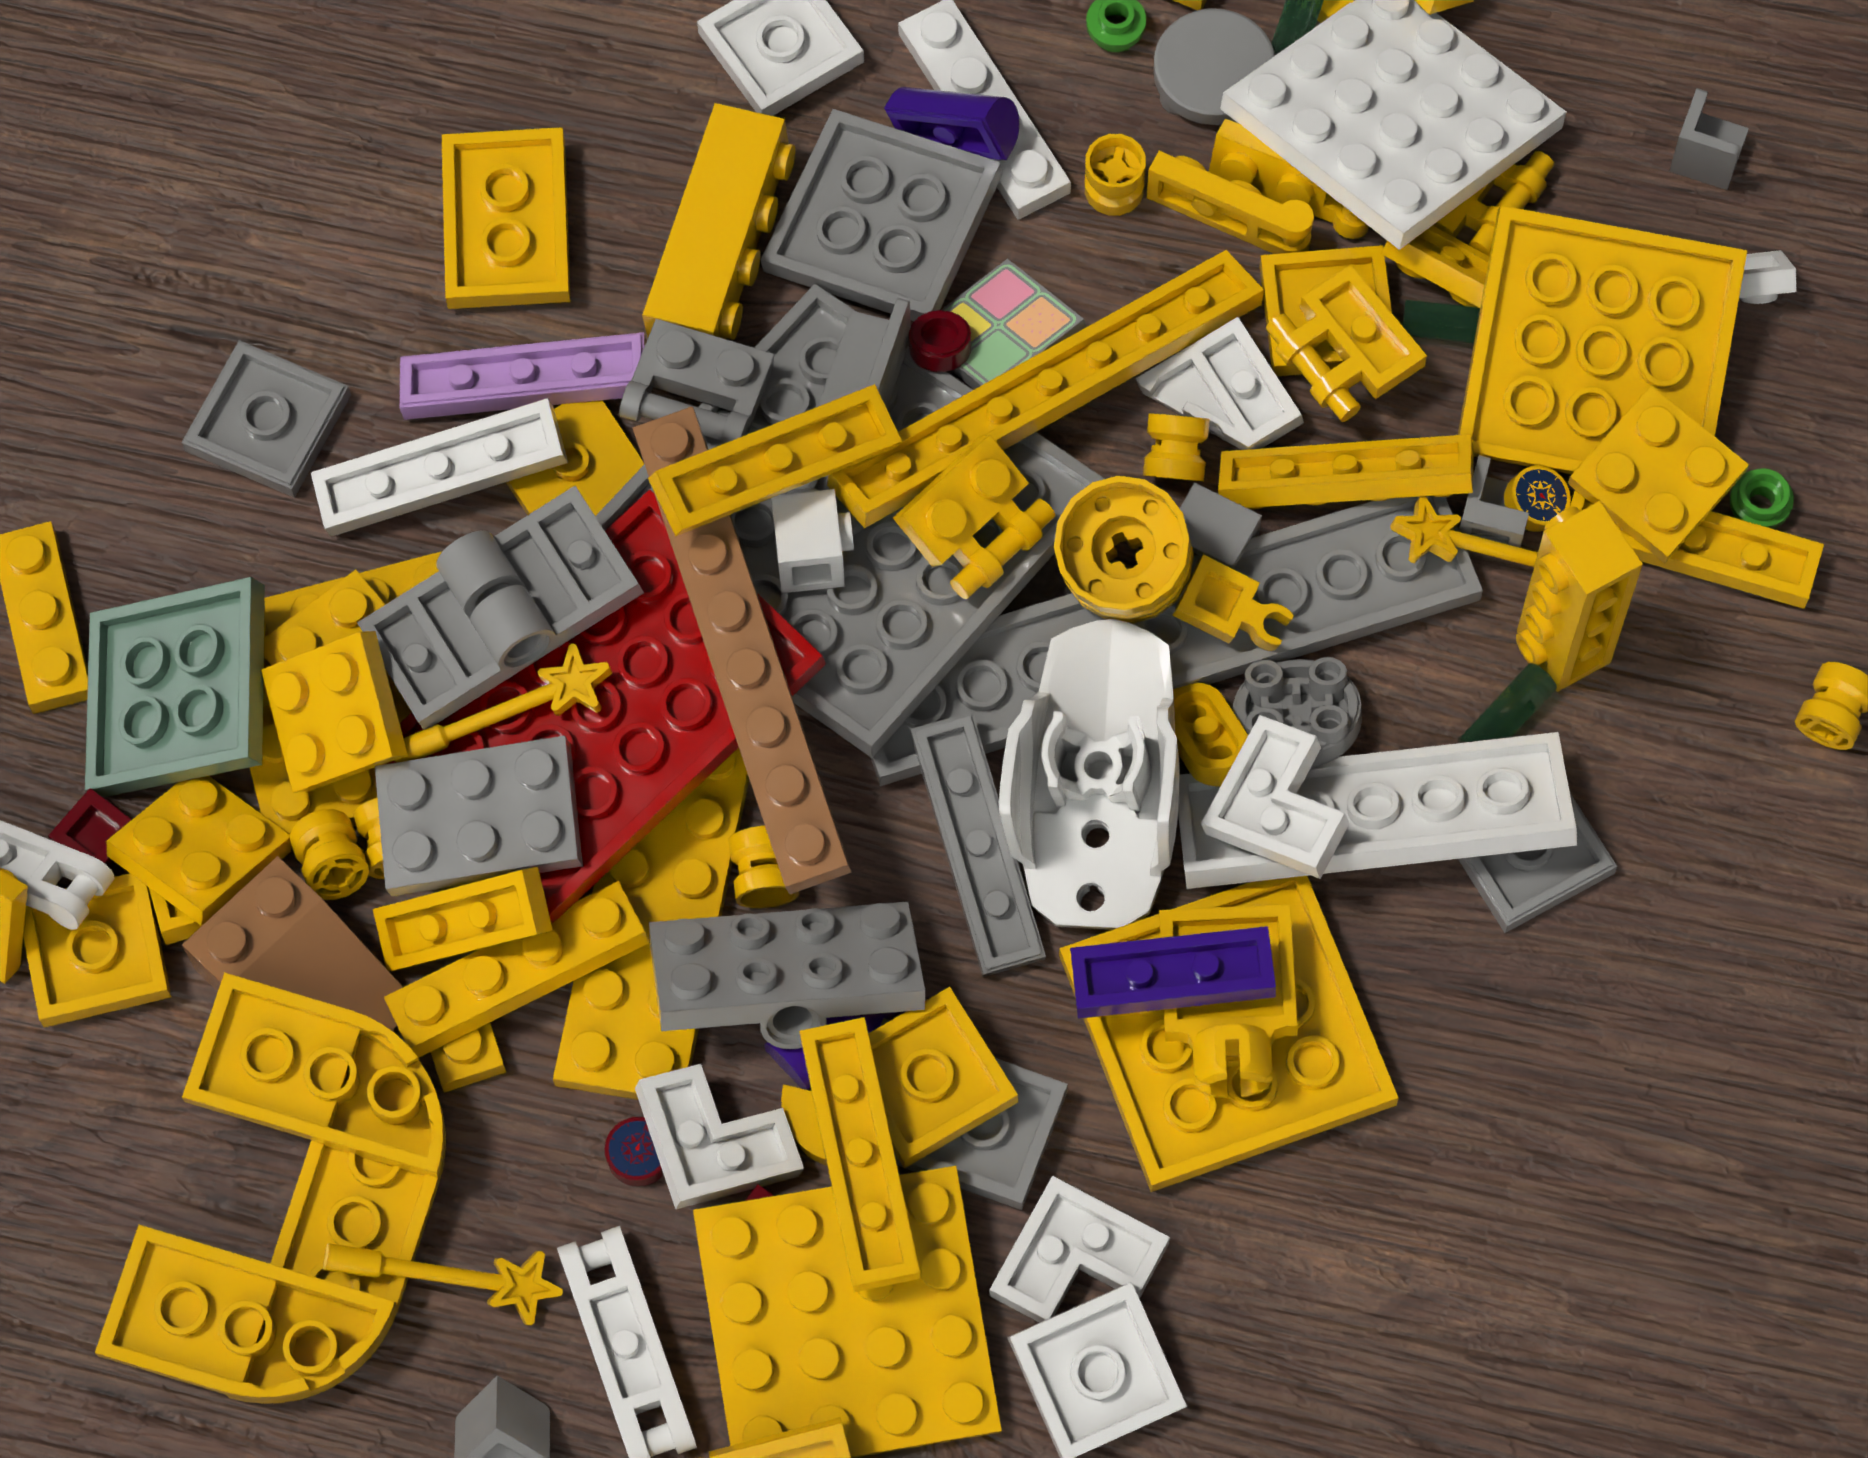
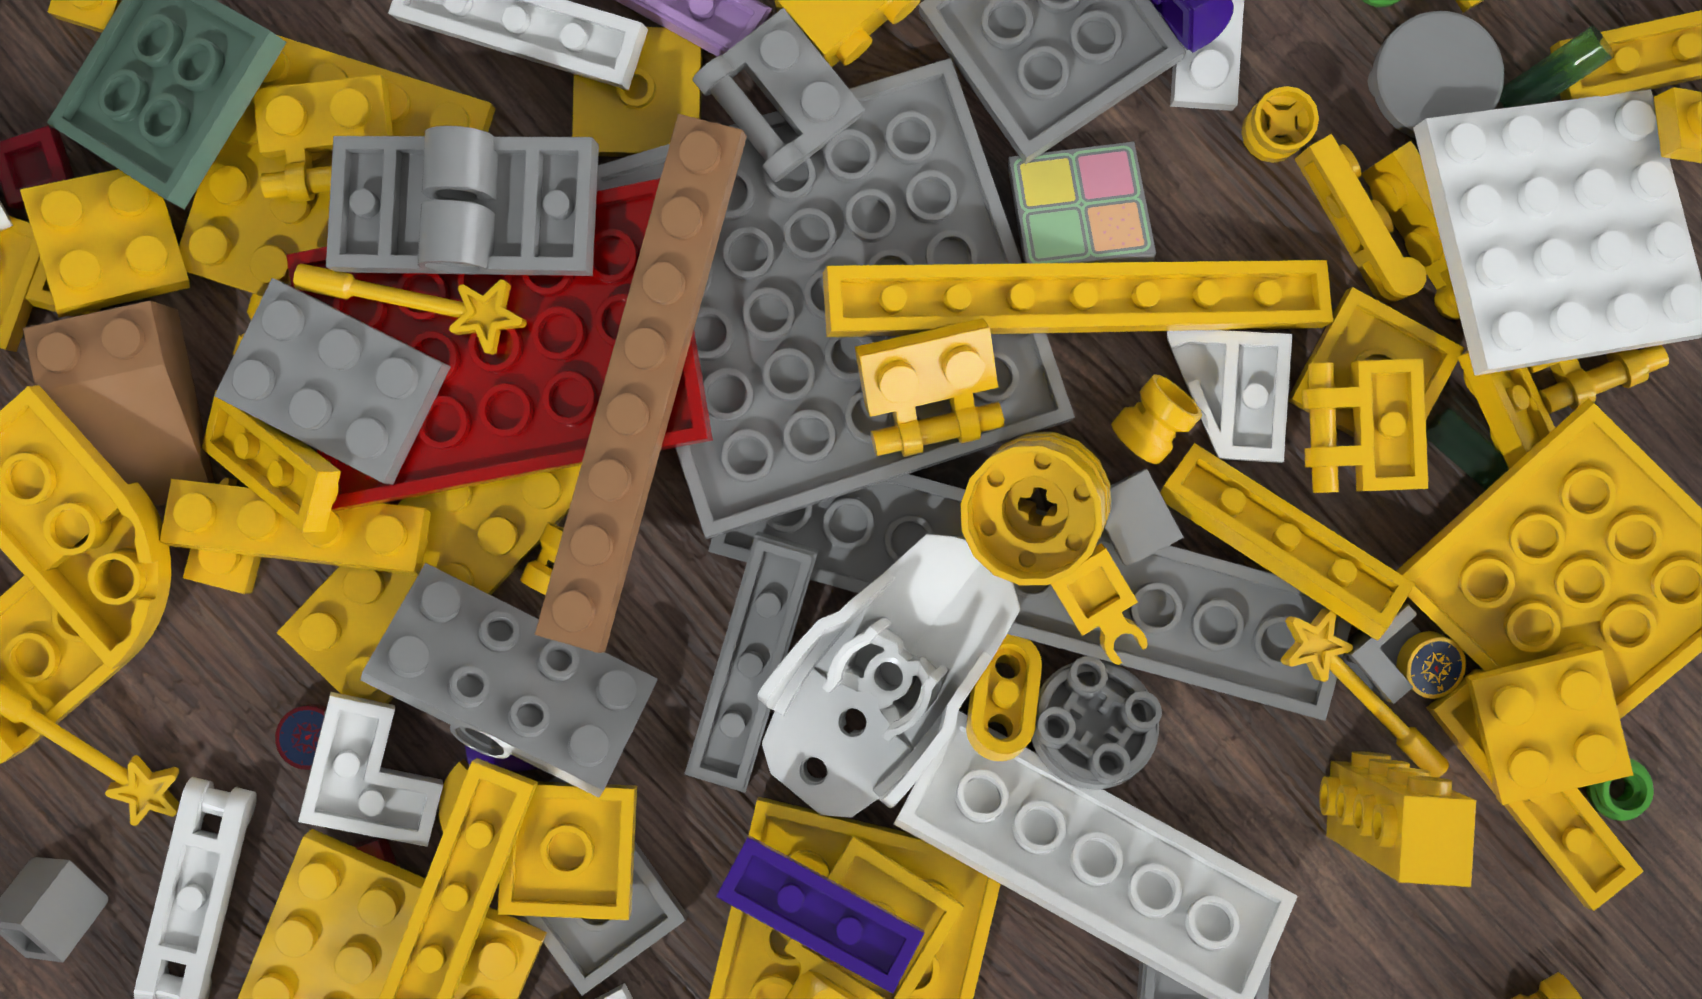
camera: 25 degrees right, 20 degrees up
yellow plate [261,631,408,793] -> none
yellow wheel [289,809,369,900] -> none
yellow plate [648,384,902,537] -> none
white brick [771,488,854,593] -> none
light grey panel [817,298,911,408] -> none
dark red tile [909,310,971,372] -> none
white plate [1201,715,1349,879] -> none
clear green piece [1457,663,1557,743] -> none

